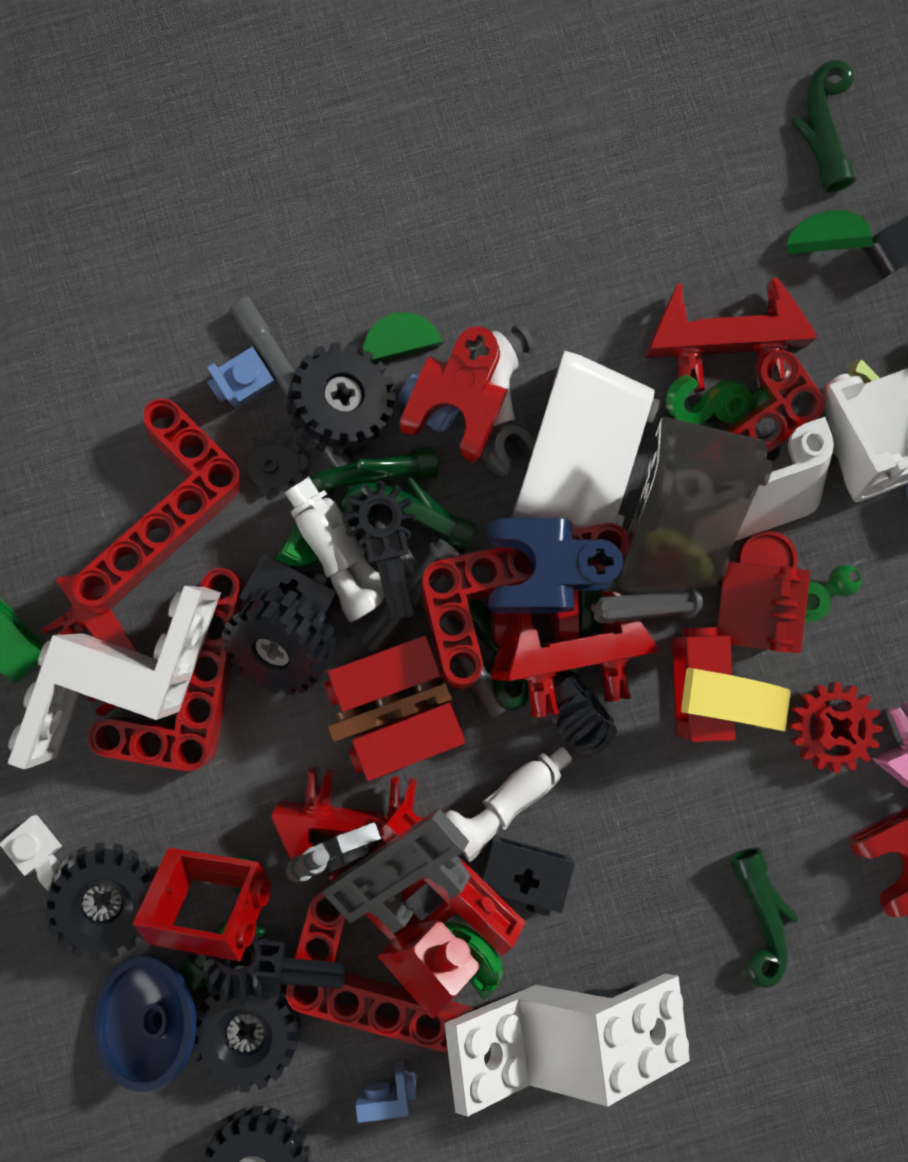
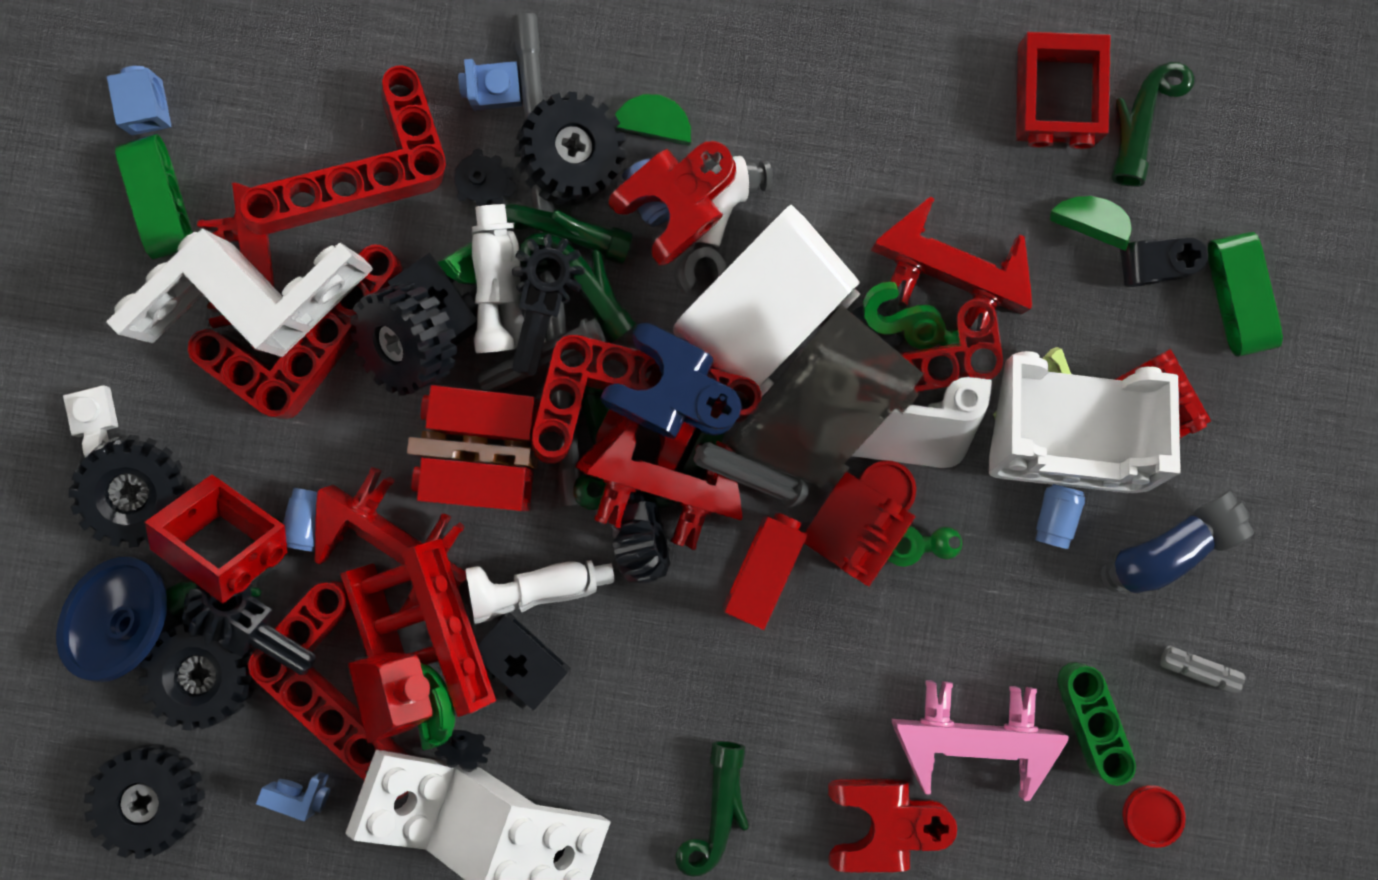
camera: 25 degrees right, 0 degrees up
dark grey plate [285,822,381,883] -> none
dark grey hinge [322,808,471,933] -> none
light yellow slope [681,668,791,732] -> none
red gear [787,682,883,773] -> none
none -> medium blue piece [283,488,317,552]
none -> black piece [434,730,491,772]
none -> red window [1016,32,1111,149]

